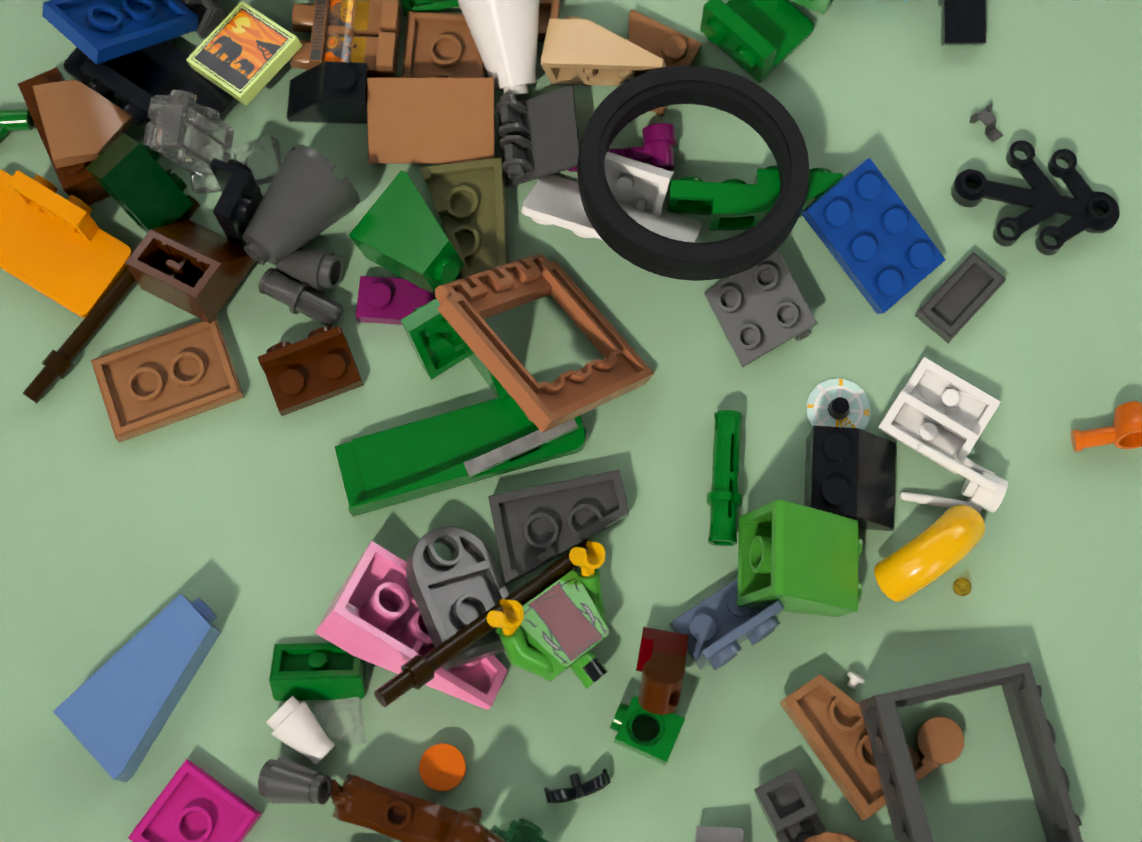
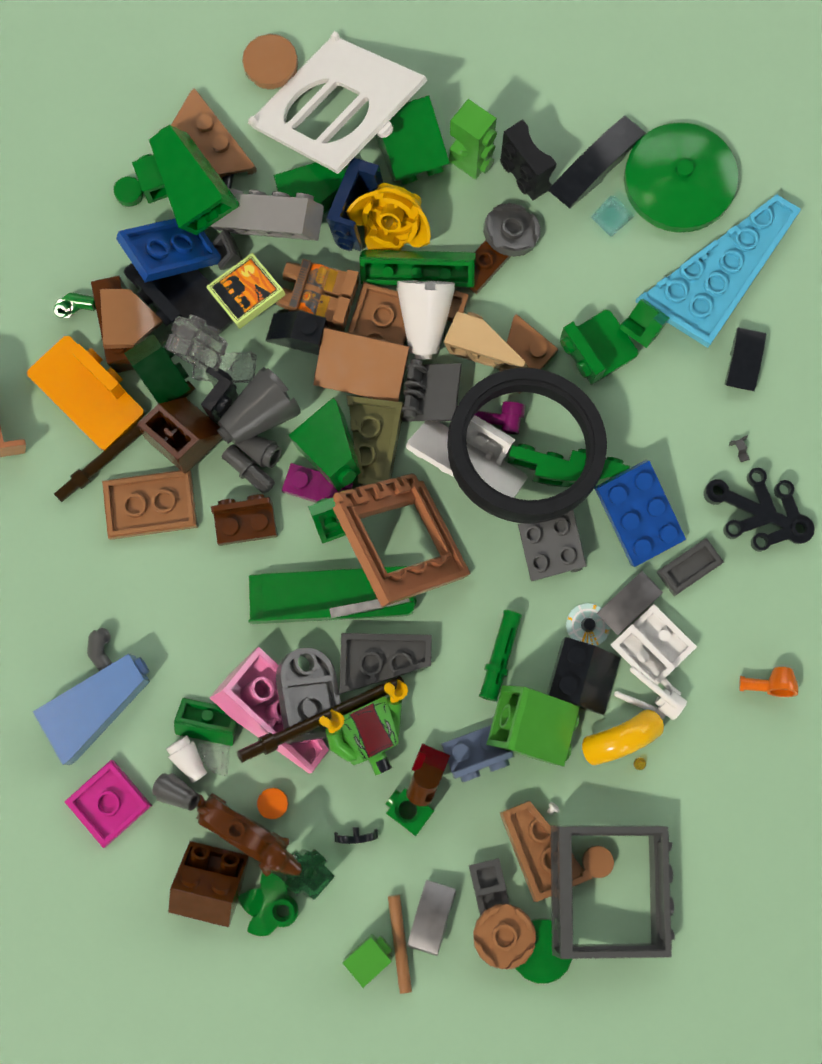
camera: 15 degrees right, 5 degrees up
none -> dark grey arm [87,628,112,671]
none -> flat silver slope [597,571,663,635]

